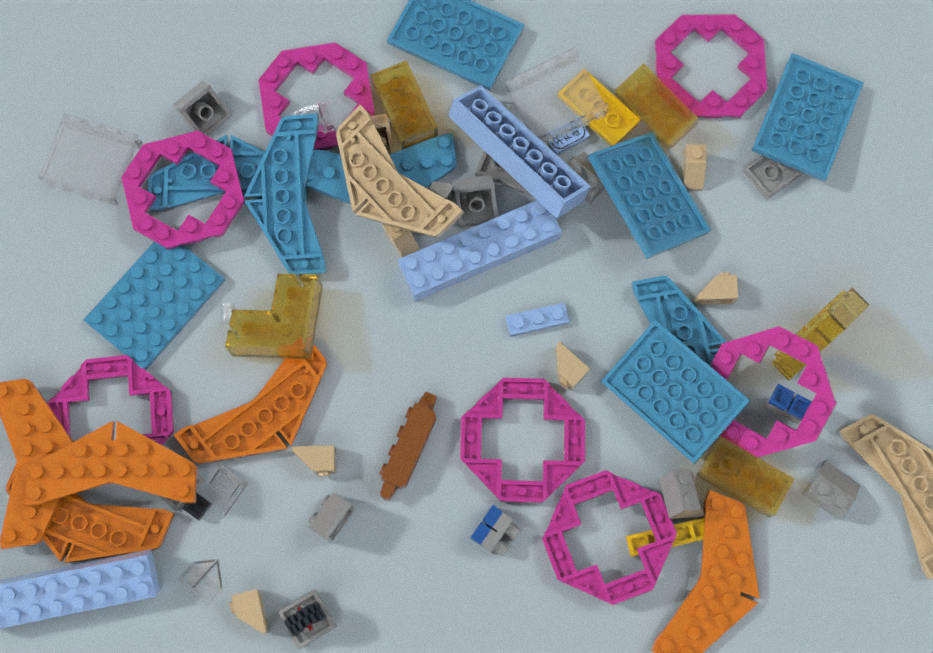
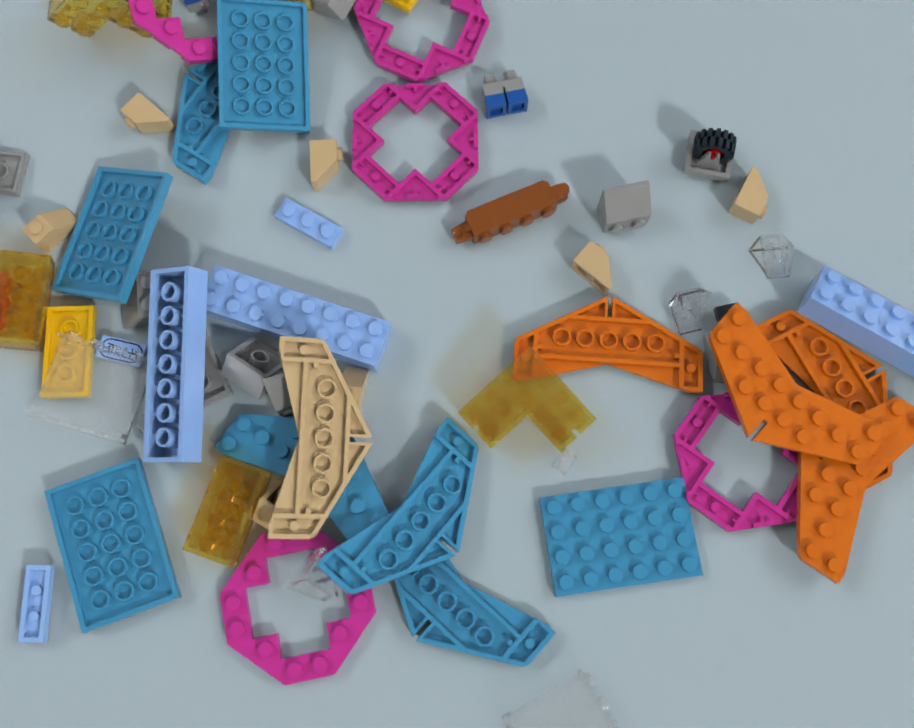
camera: 135 degrees left, 0 degrees up
dark pink plate [121,131,245,250] -> none
light grey slope [172,81,232,136] -> none

